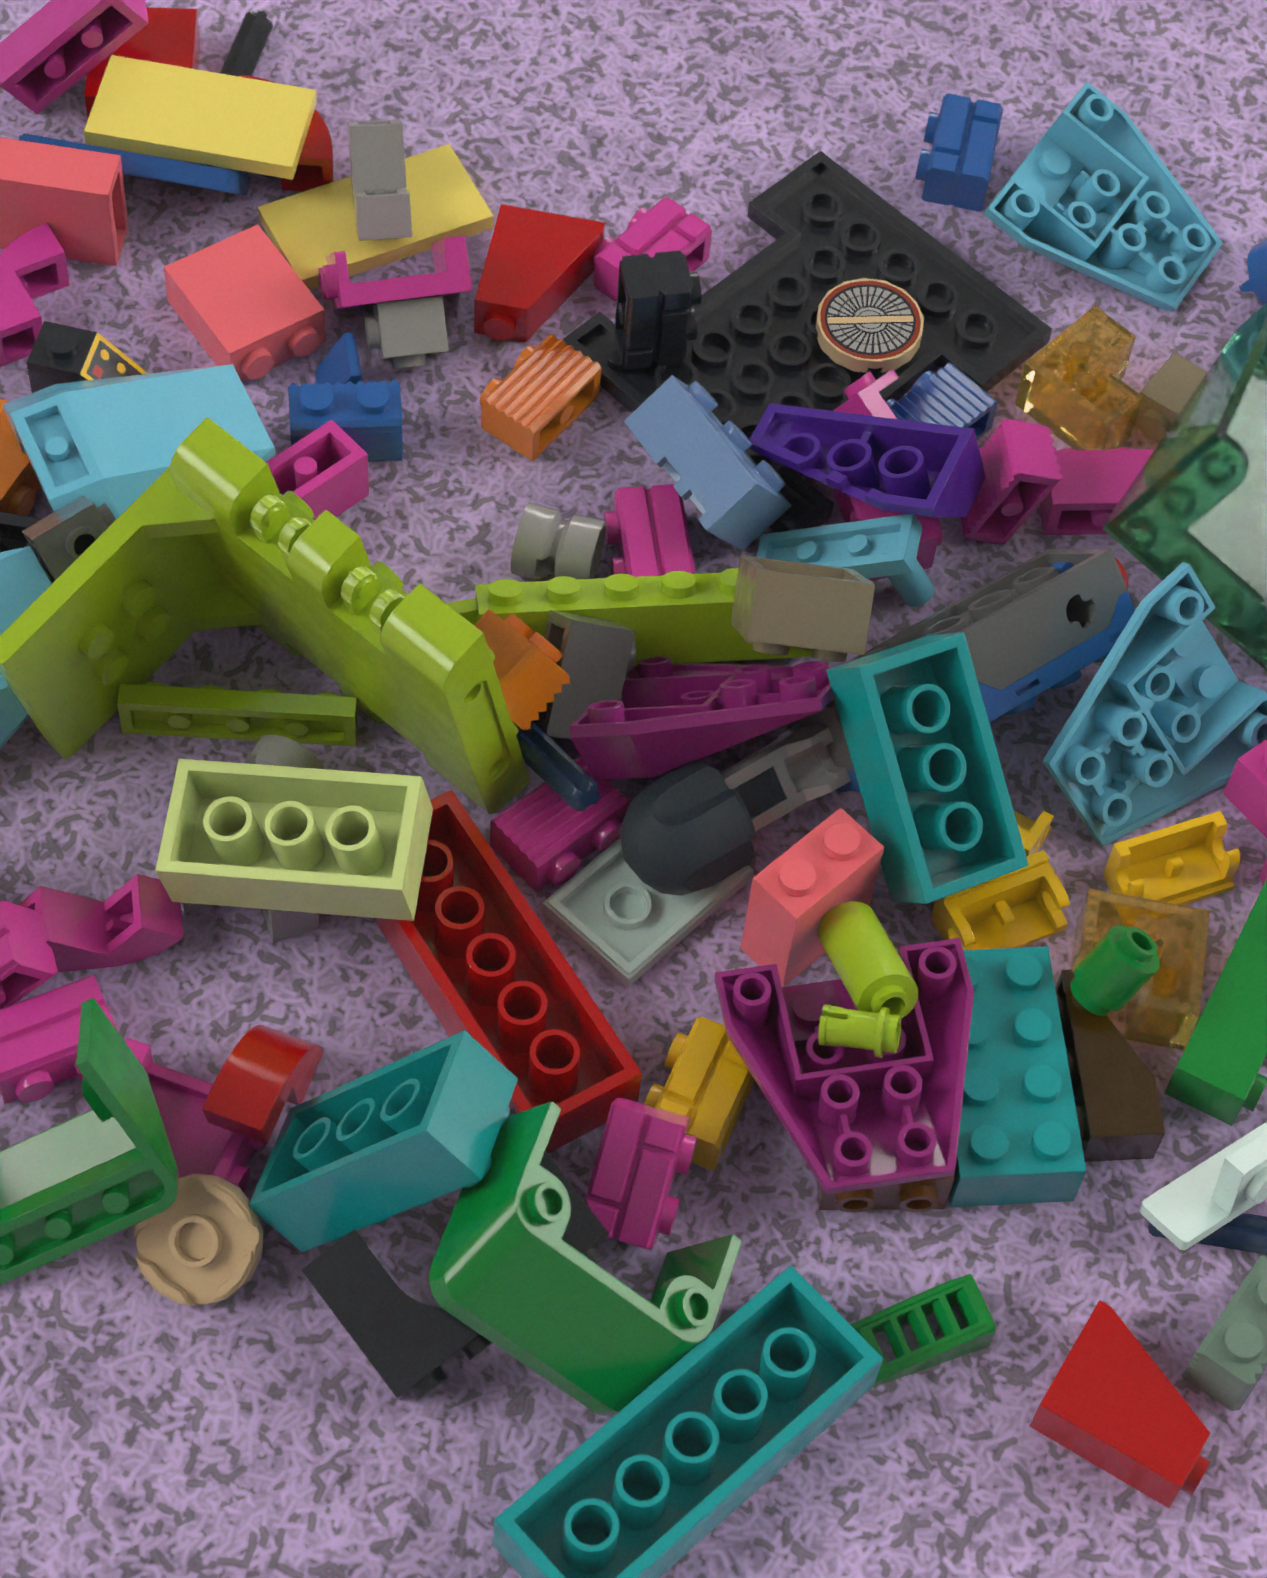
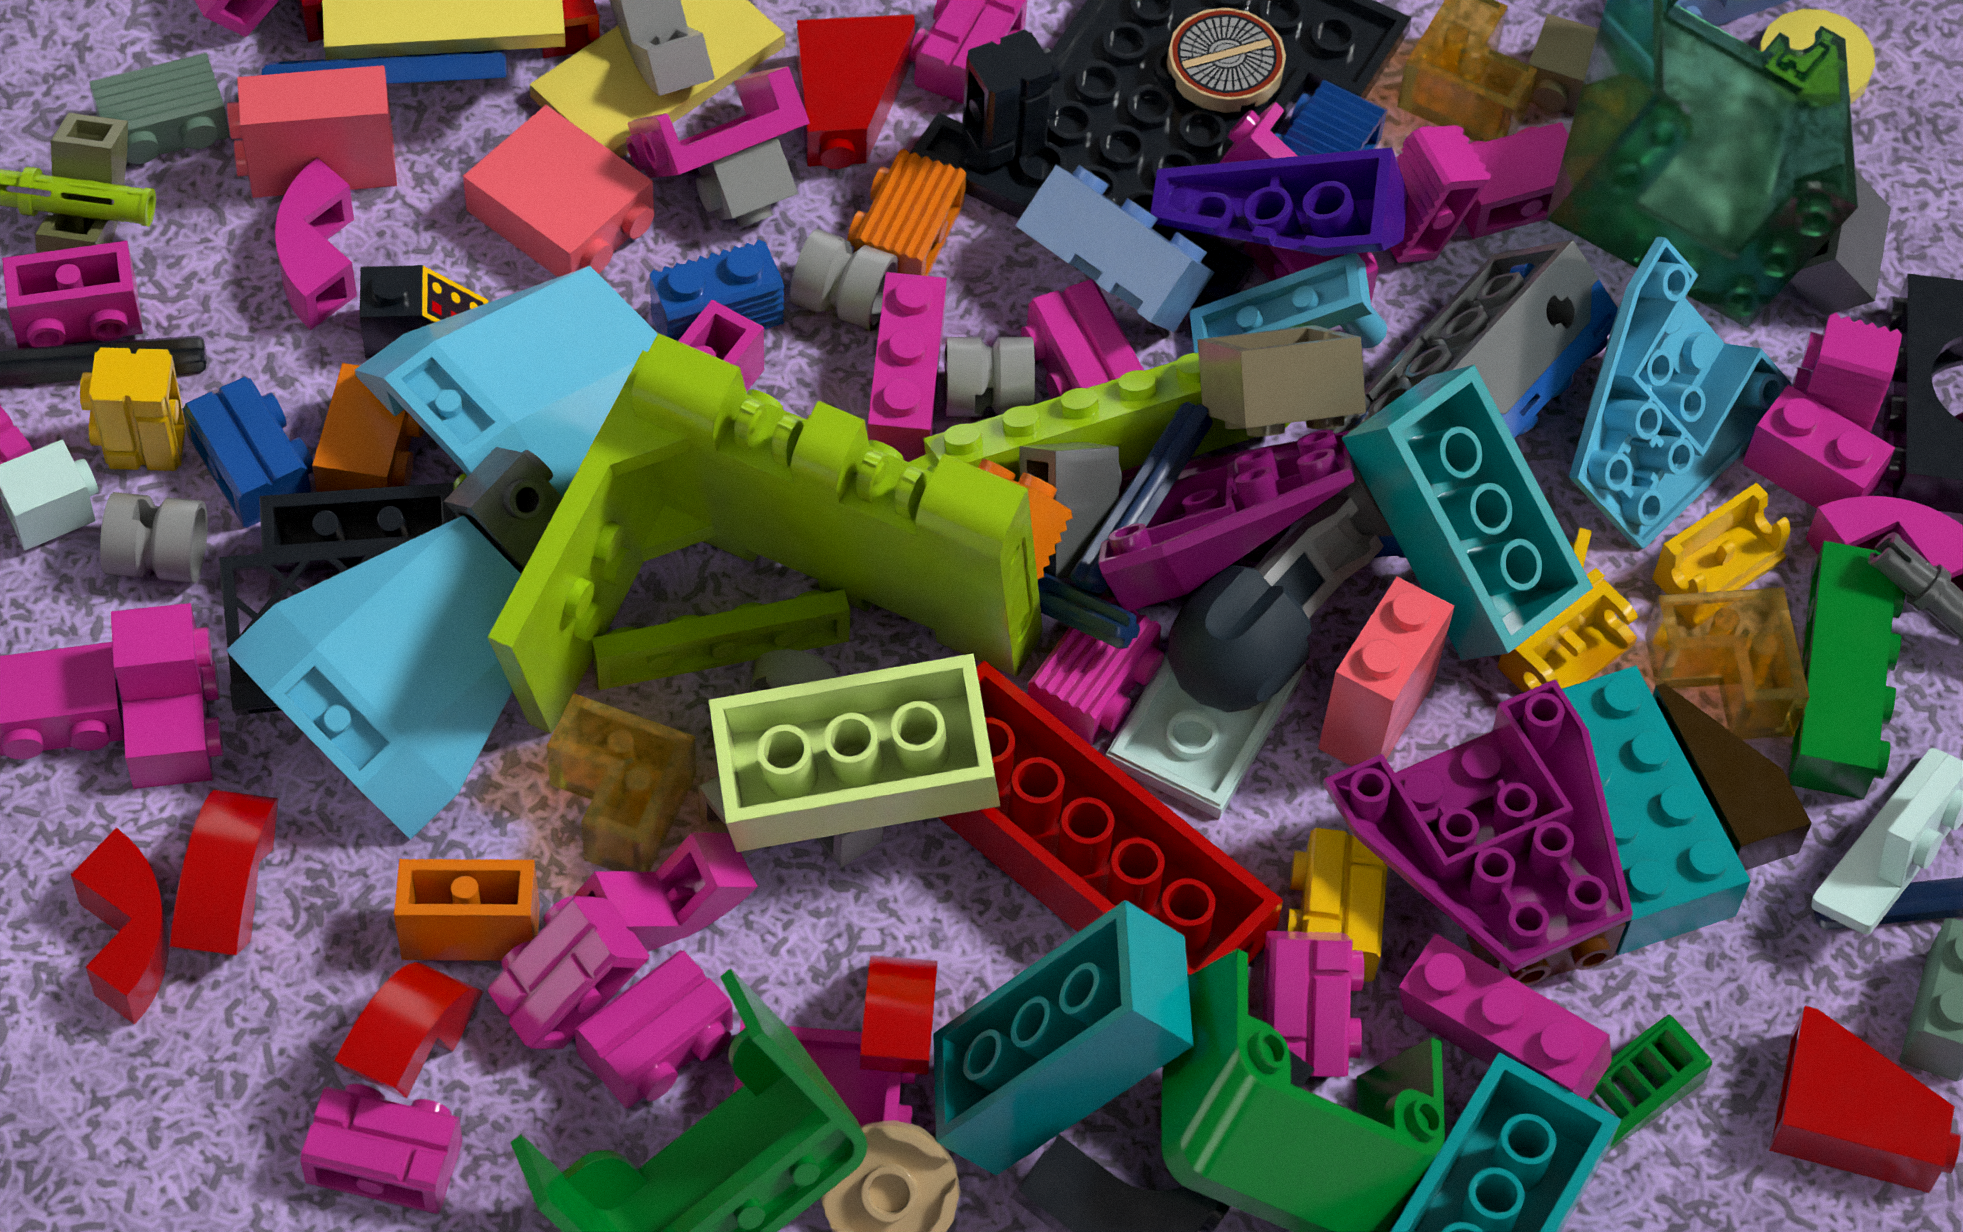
camera: 15 degrees left, 0 degrees up
blue slope [315,333,362,385] -> none
lime brick [817,901,918,1019] -> none
lime pin [818,1004,901,1058] -> none
green brick [1070,925,1160,1016] -> none
none -> clear yellow brick [547,693,696,872]
none -> light grey wheel [790,229,898,331]
none -> dark pink brick [867,272,947,462]
none -> dark blue axle [1070,402,1213,597]
none -> dark pink brick [1399,933,1612,1100]

